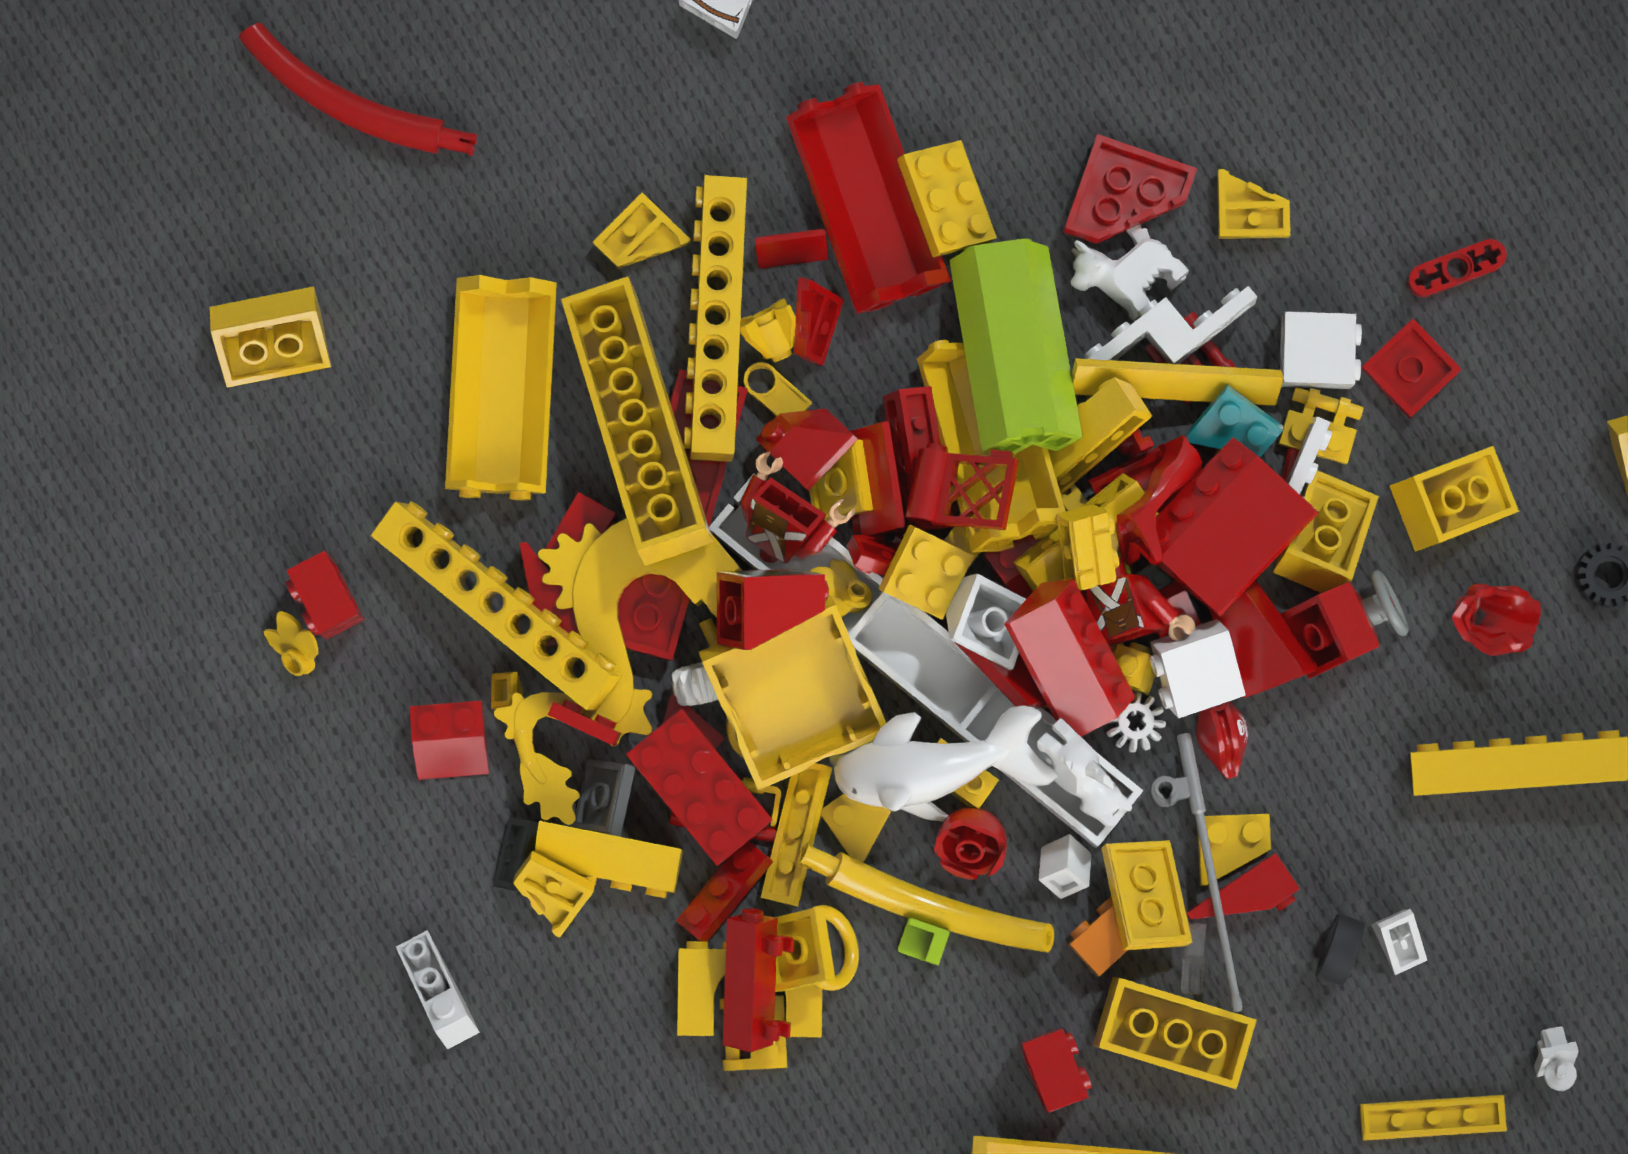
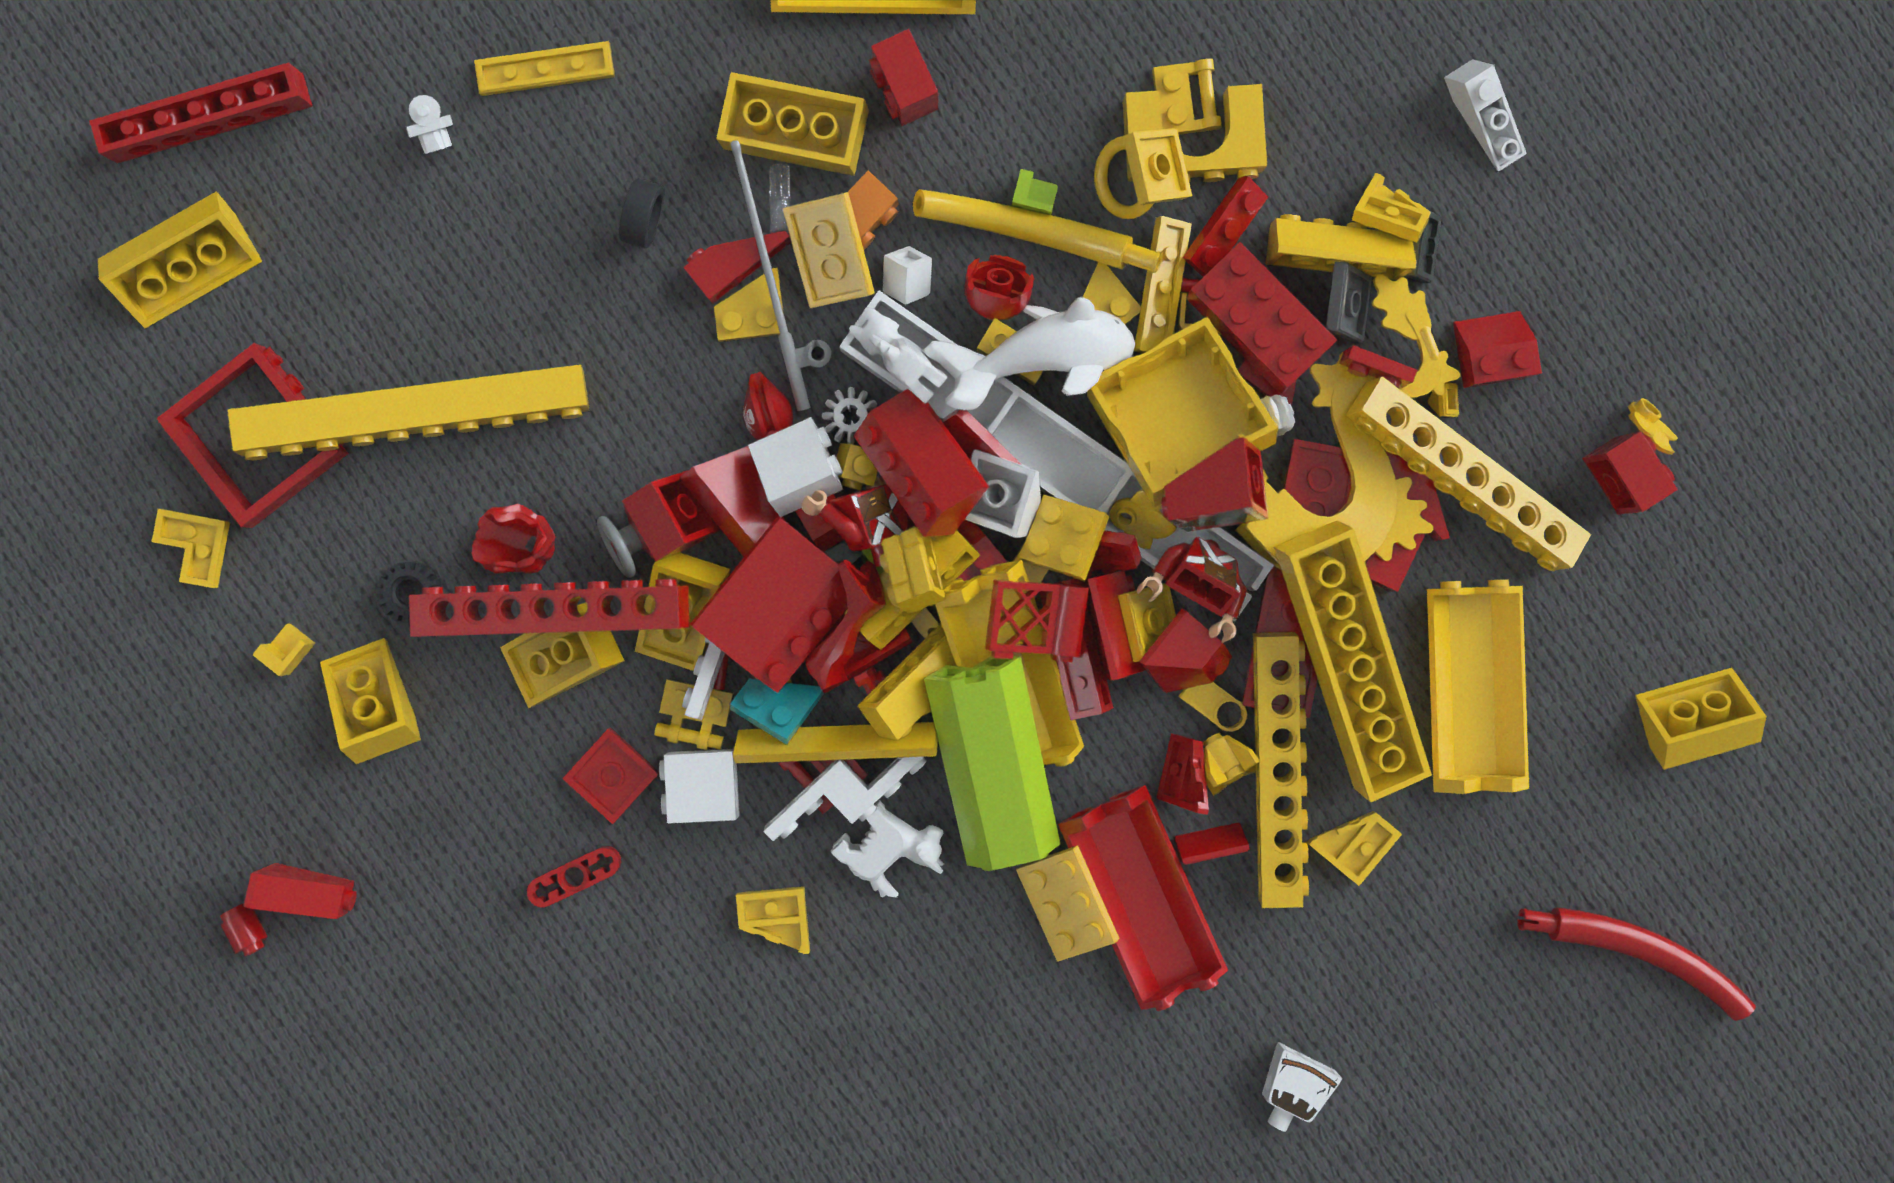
camera: 175 degrees left, 5 degrees up
red brick [723,909,794,1052] -> none
red plate [1063,134,1197,244] -> none
white slope [1371,909,1427,975] -> none
none -> red brick [409,579,690,637]

